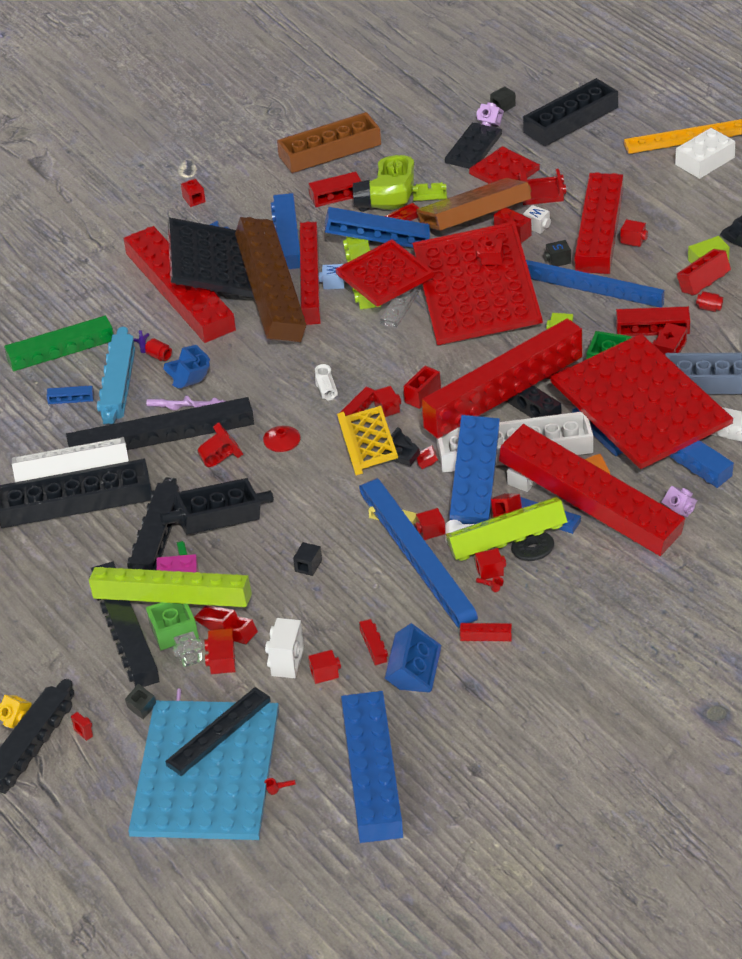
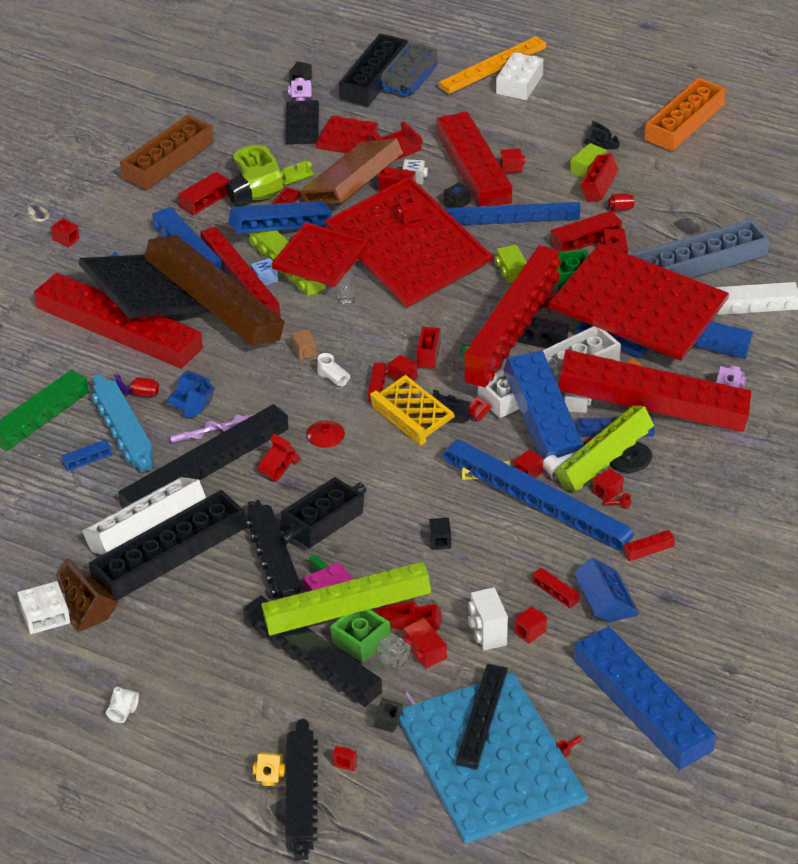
camera: 30 degrees left, 0 degrees up
red brick [491,493,522,518] -> none
none -> medium nougat brick [291,329,317,360]
none -> dark grey piece [381,42,437,96]

